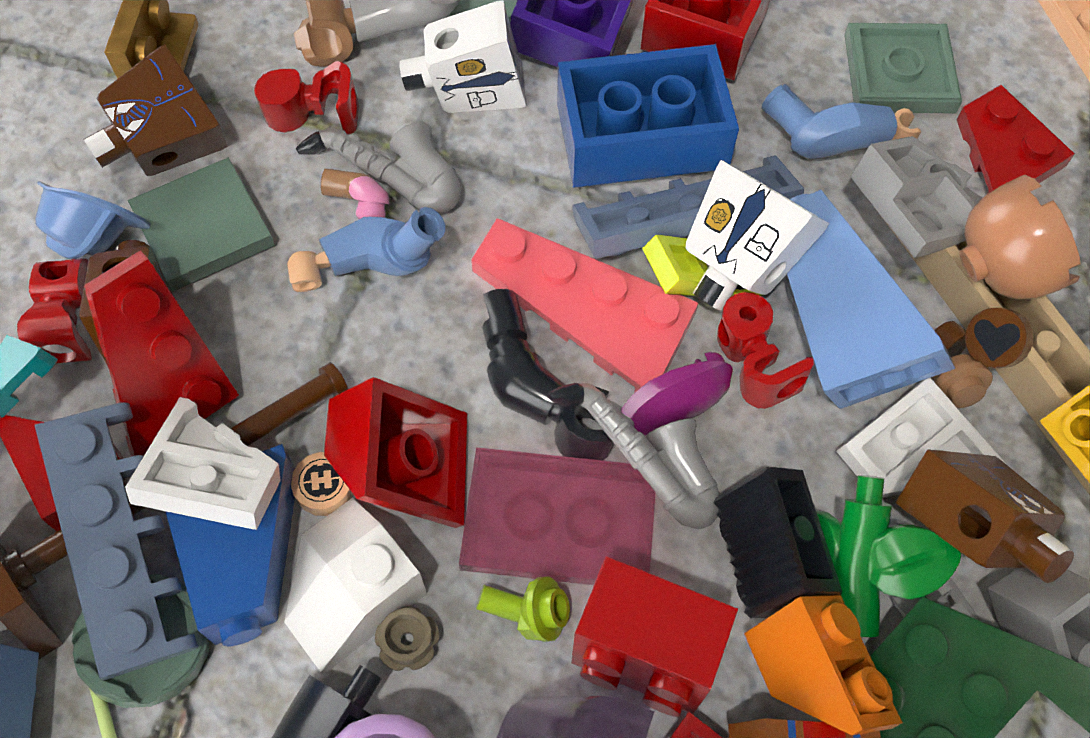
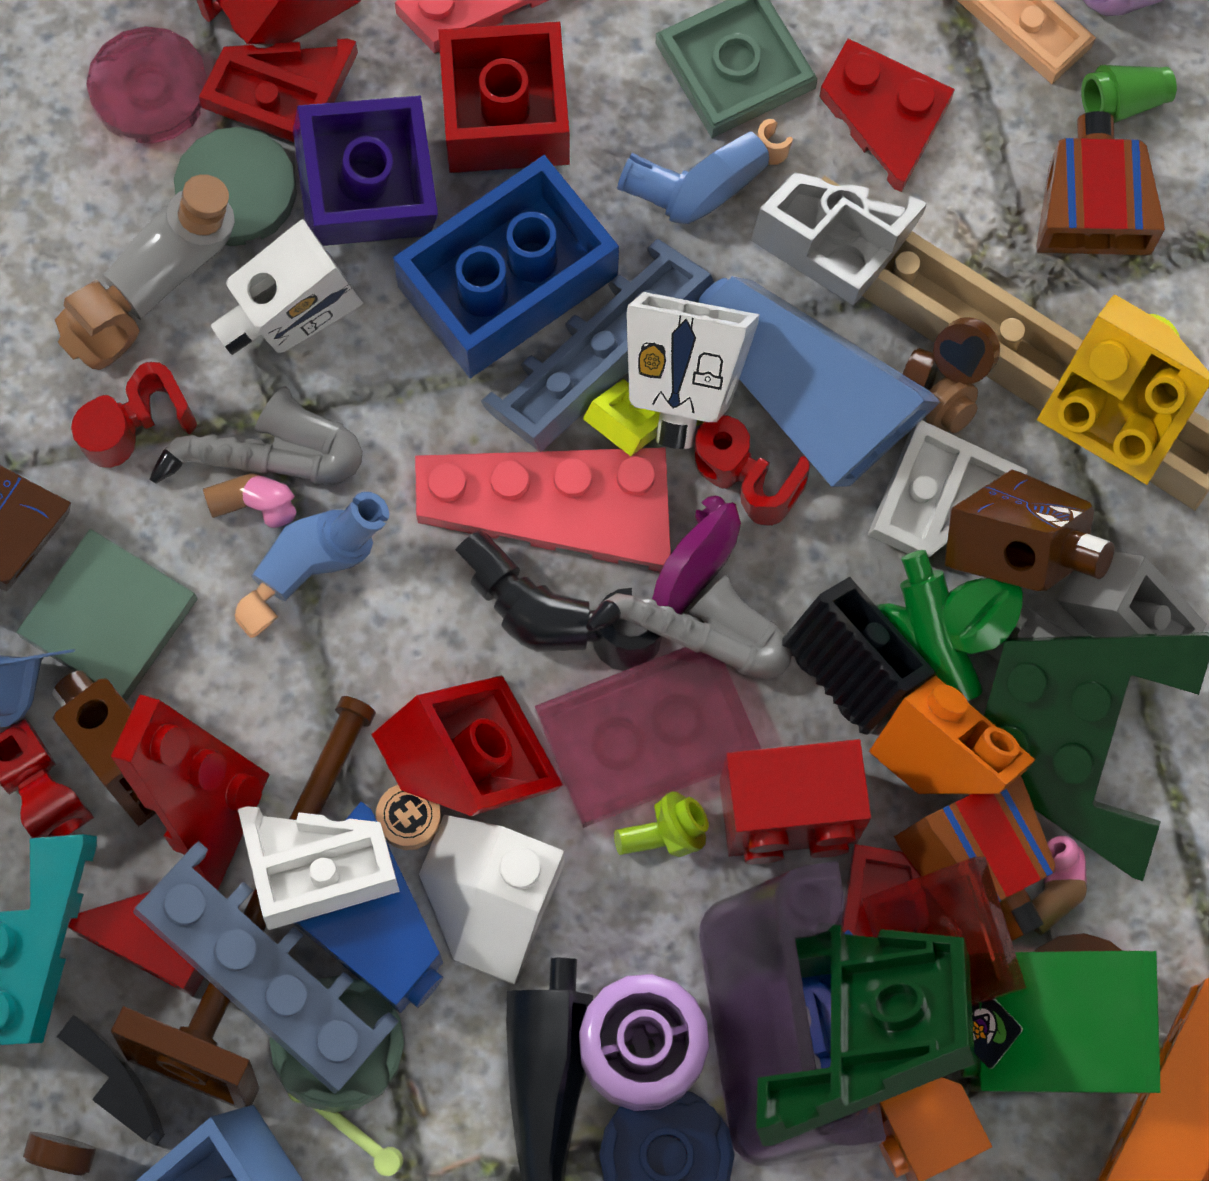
camera: 30 degrees left, 10 degrees up
dark tan plate [375,606,439,671] -> none
nougat cylinder [959,175,1080,299] -> none

